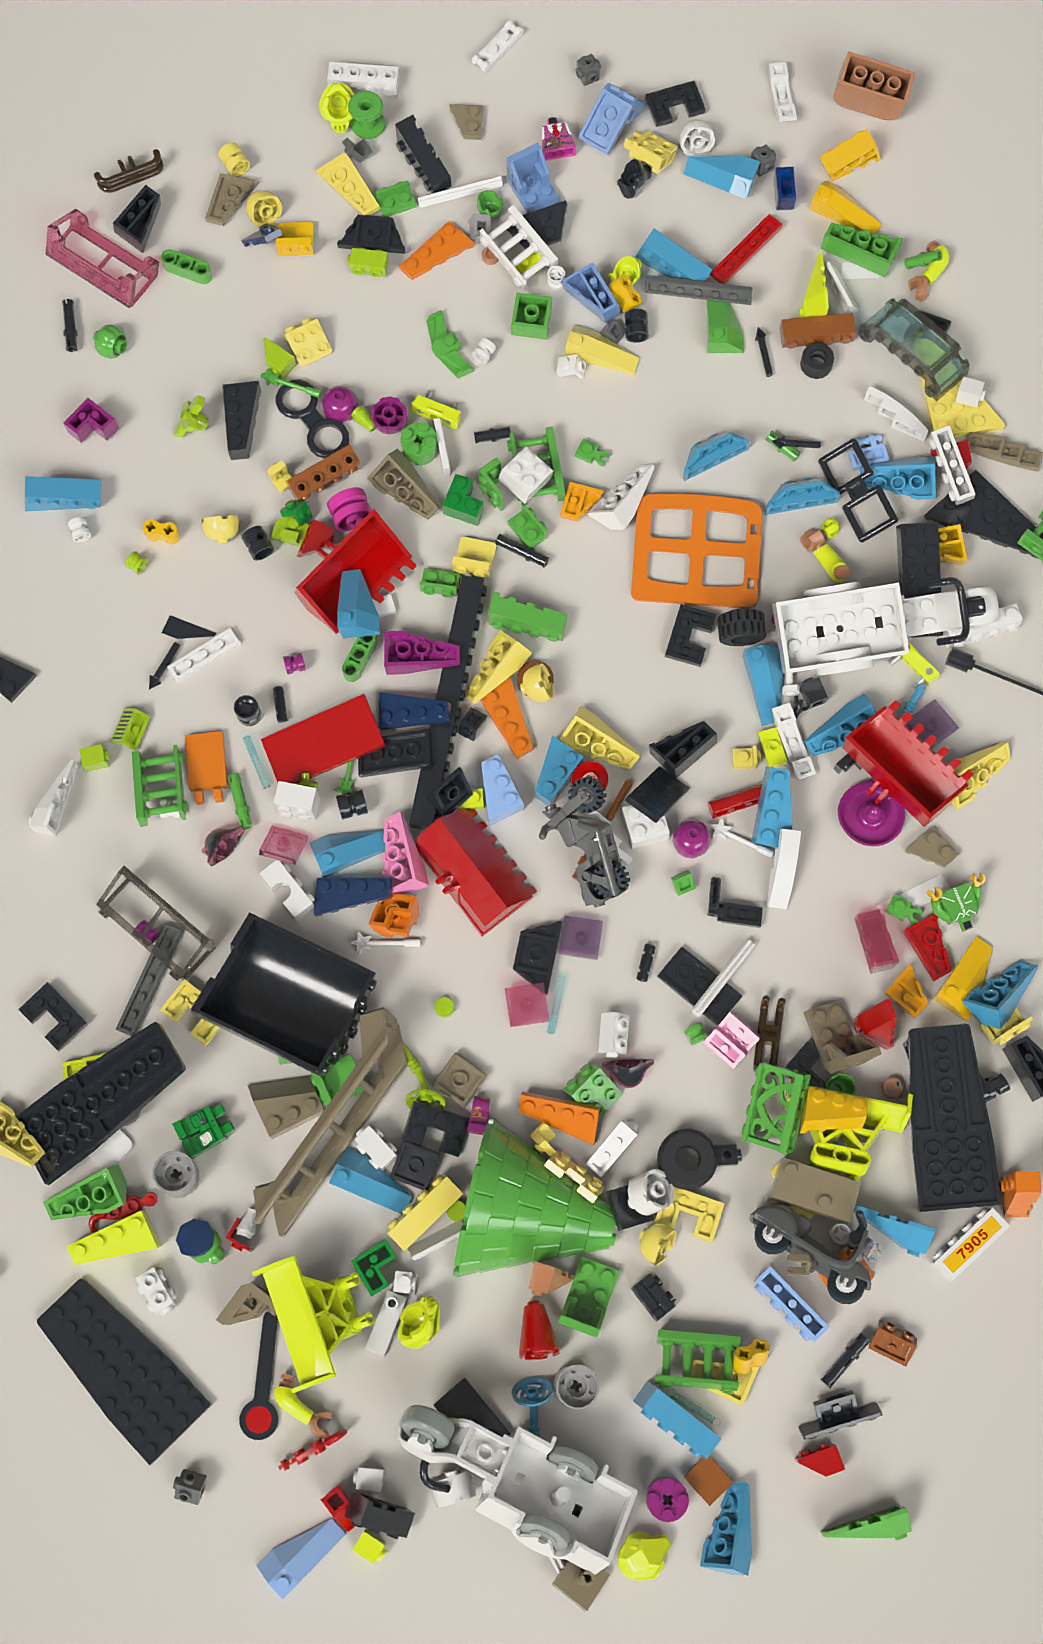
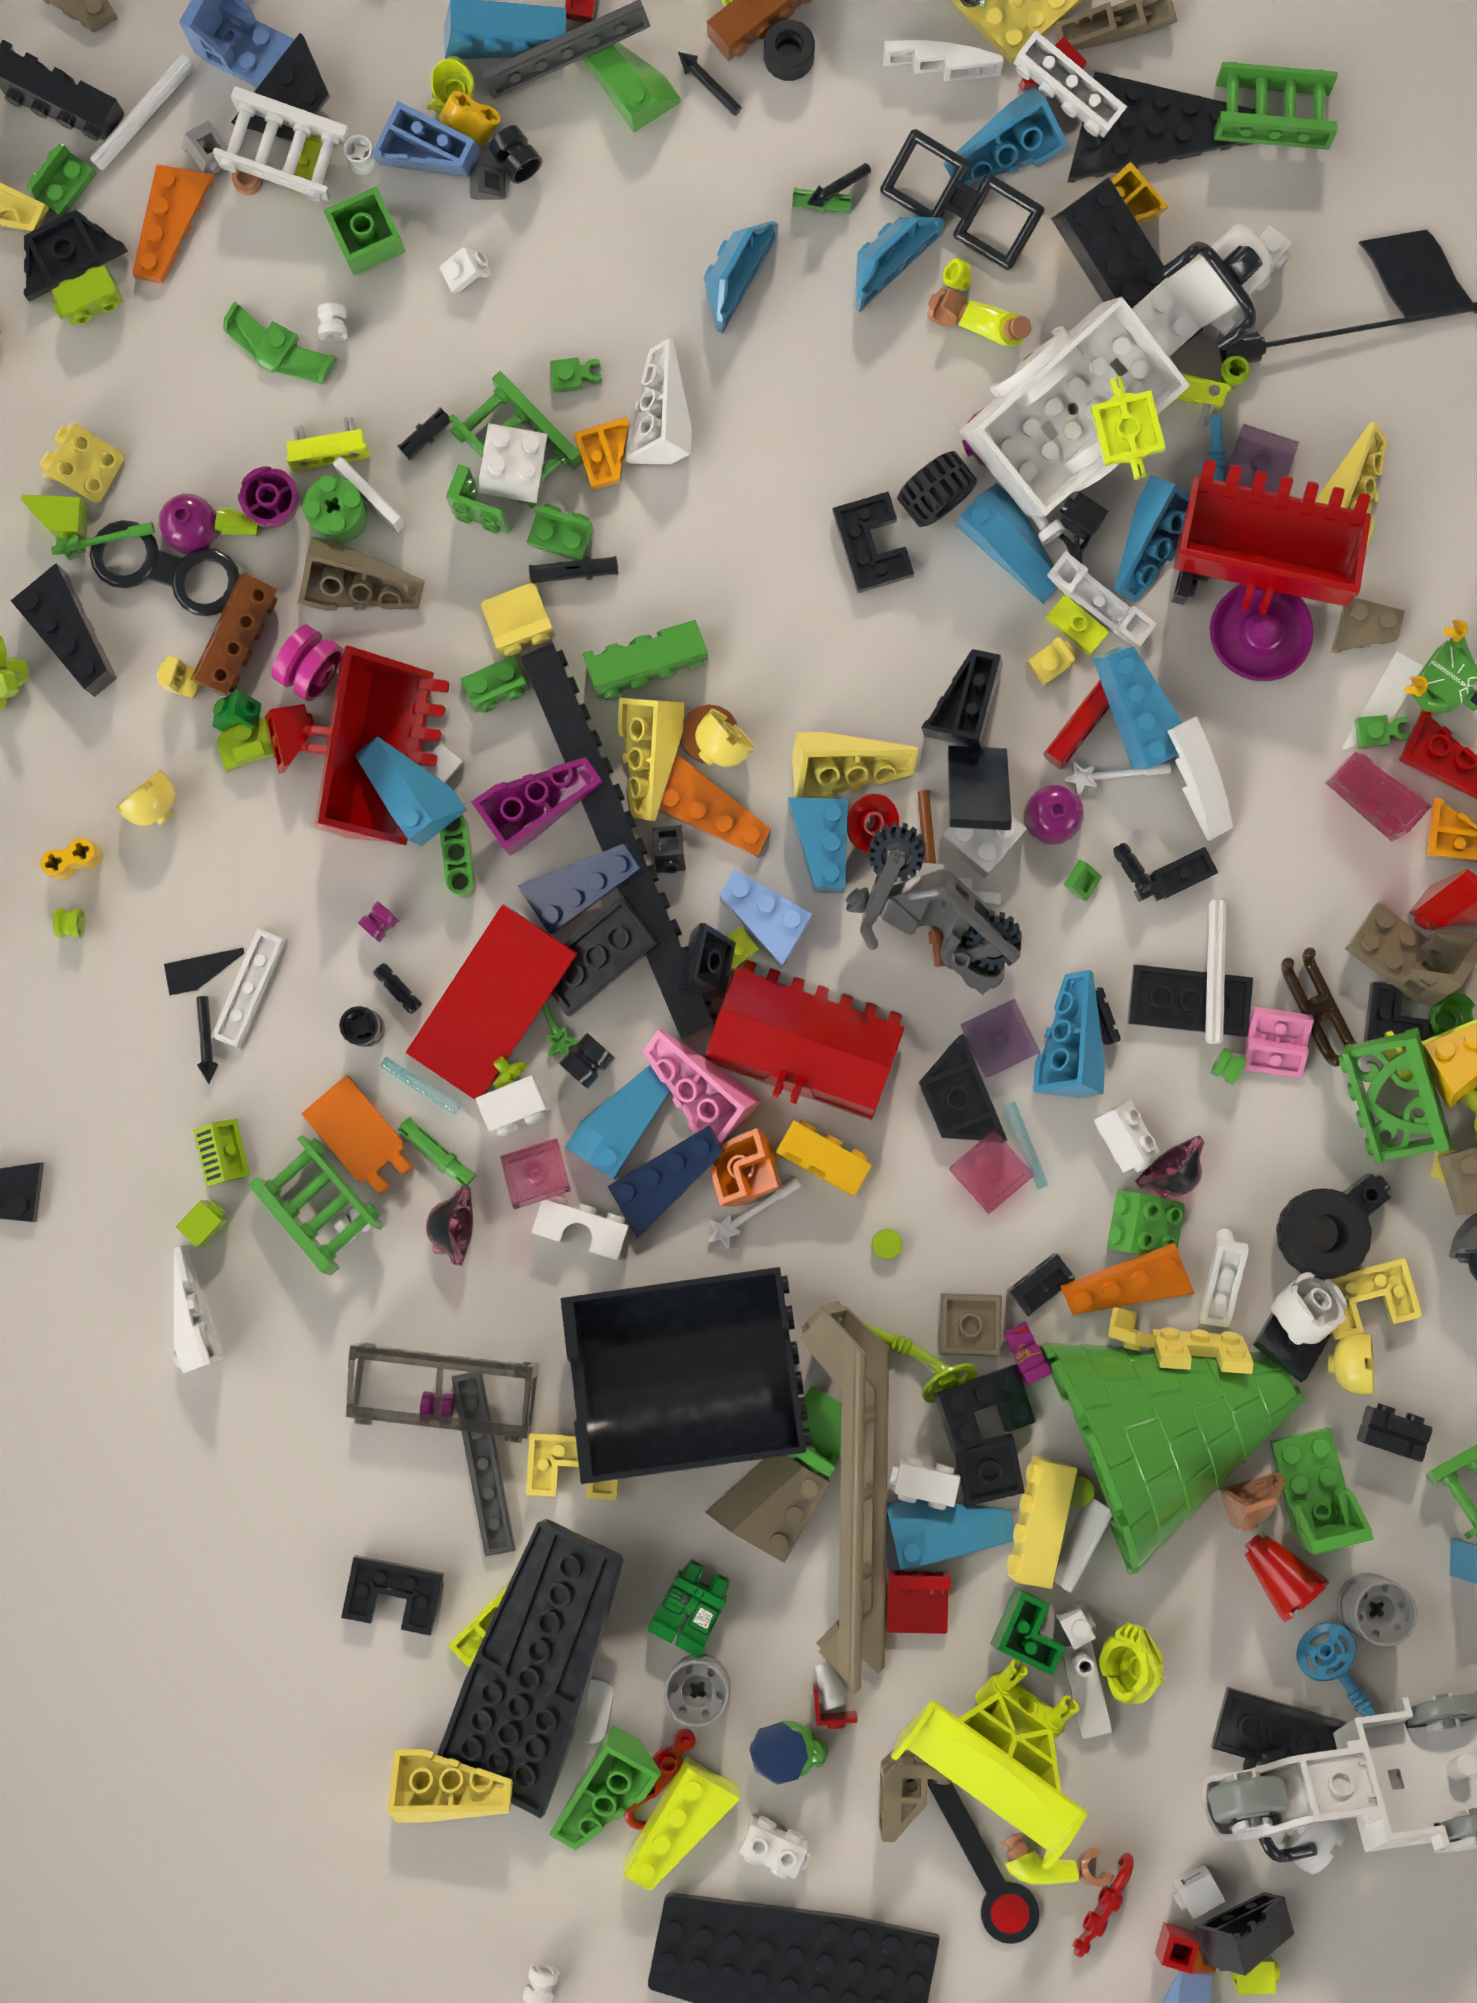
camera: 30 degrees left, 10 degrees up
black wheel [241,526,274,561] -> none
green brick [442,474,484,526] -> none
bright green hair [477,190,504,218] -> none
light yellow wedge [565,325,639,375] -> none
orange window [631,494,762,609] -> none
light blue plate [845,434,889,471] -> none
none -> yellow wedge [775,1119,872,1197]
none -> red bracket [887,1570,951,1634]
none -> black hinge [1007,1253,1075,1316]
none -> dark azure wedge [1033,970,1105,1098]
none -> neon yellow plate [1091,376,1166,480]
none -> lime cone [1220,356,1250,391]

